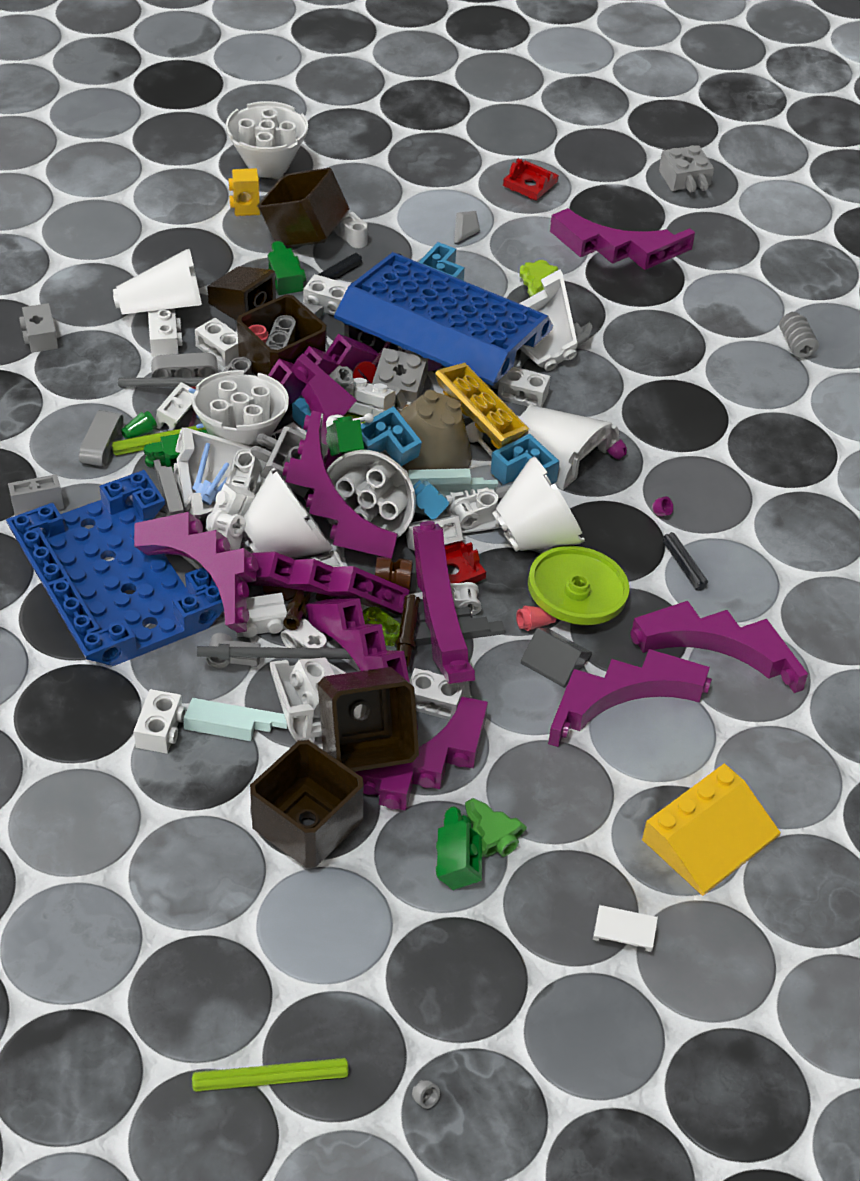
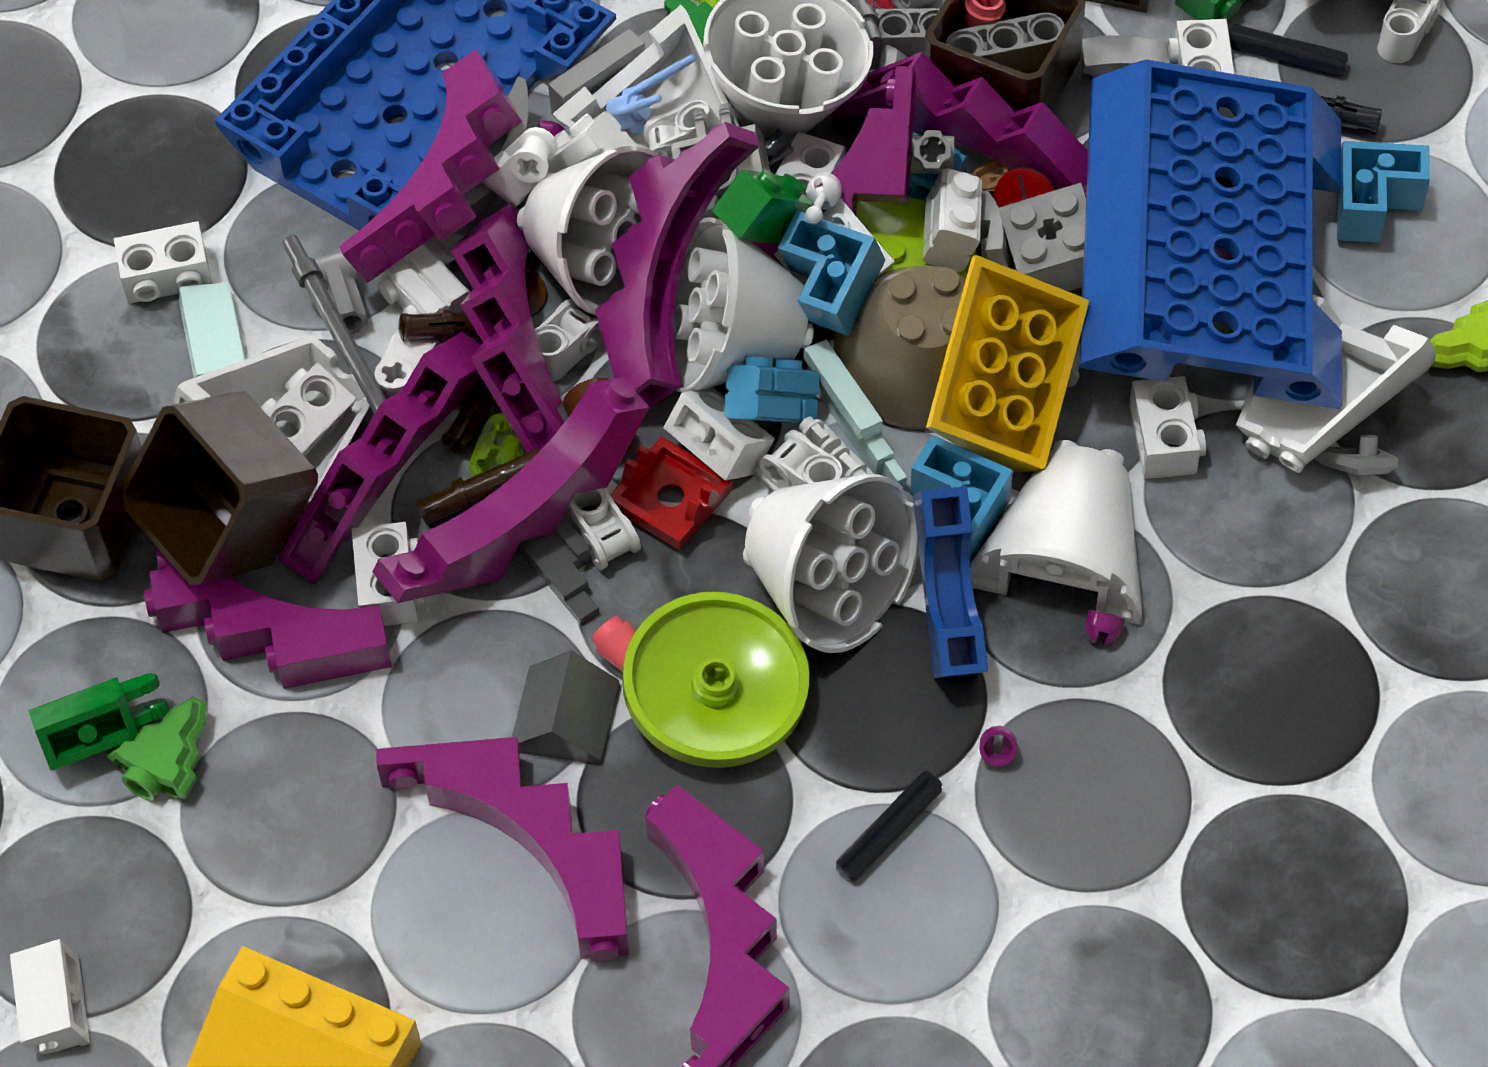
camera: 70 degrees right, 10 degrees up
none -> blue arch [913,486,988,678]

